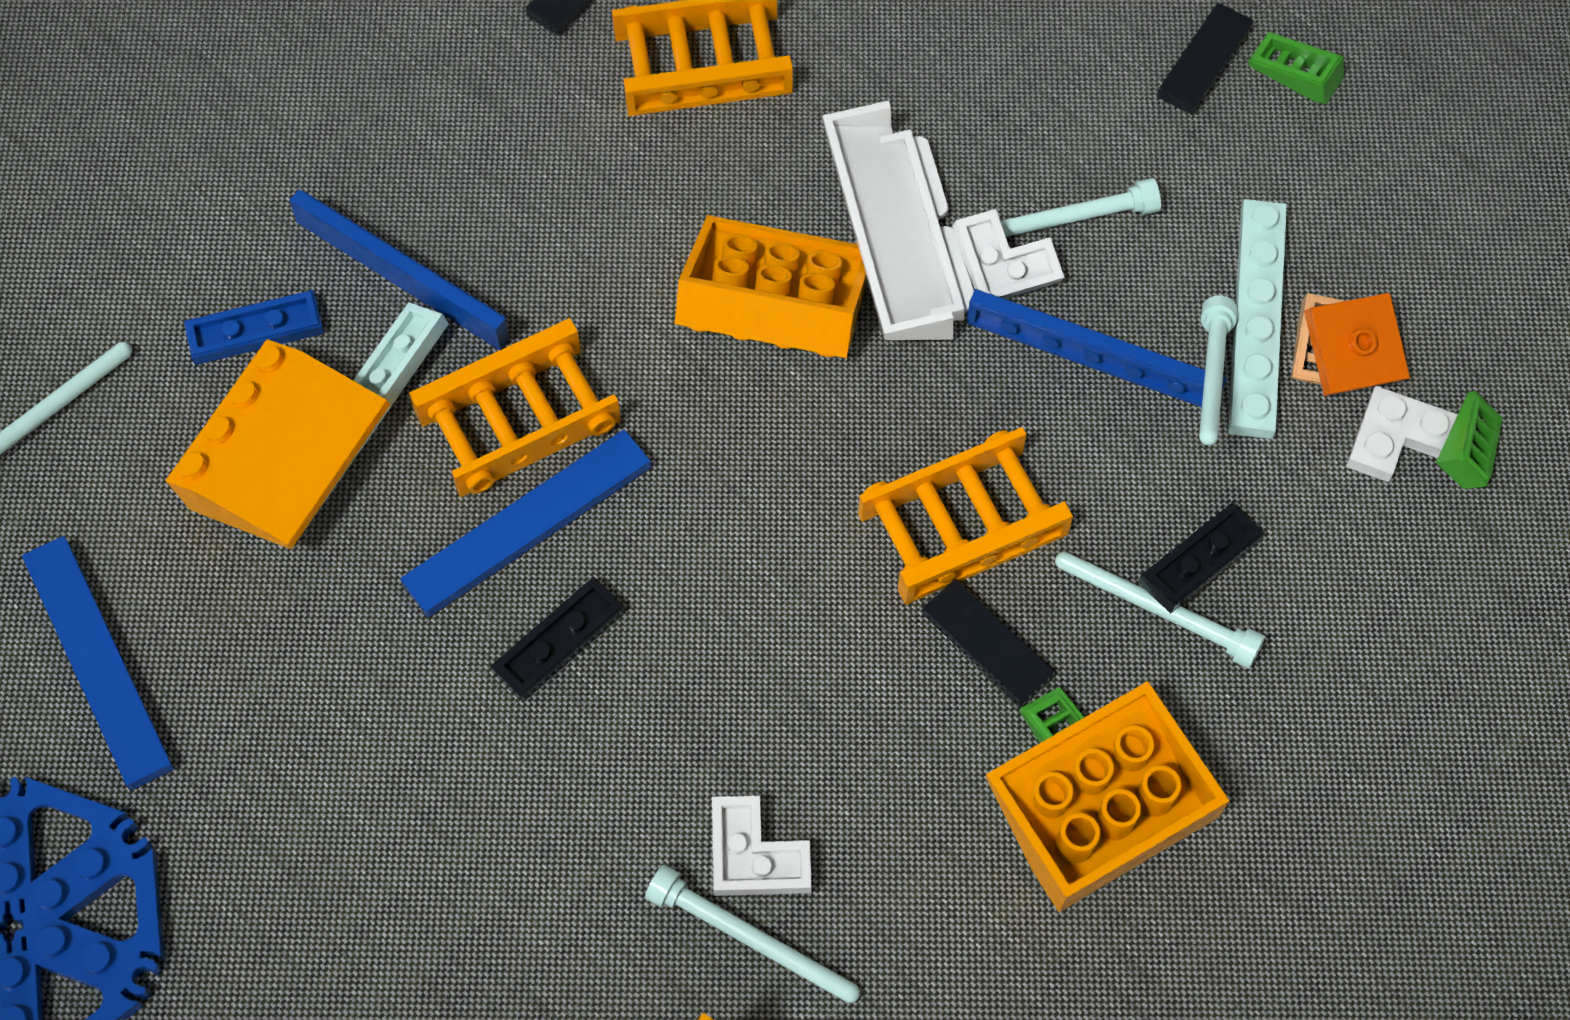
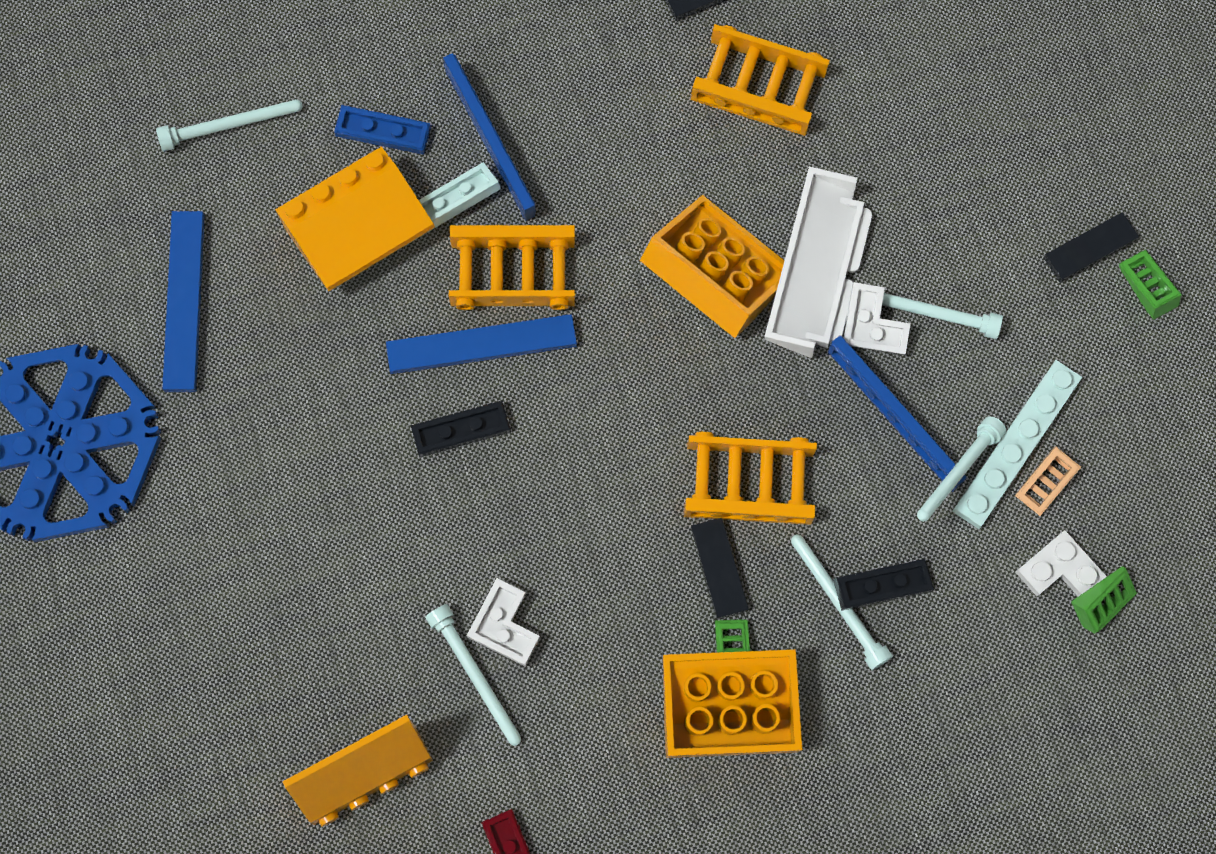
camera: 25 degrees right, 10 degrees up
orange plate [1304,293,1410,396] -> none

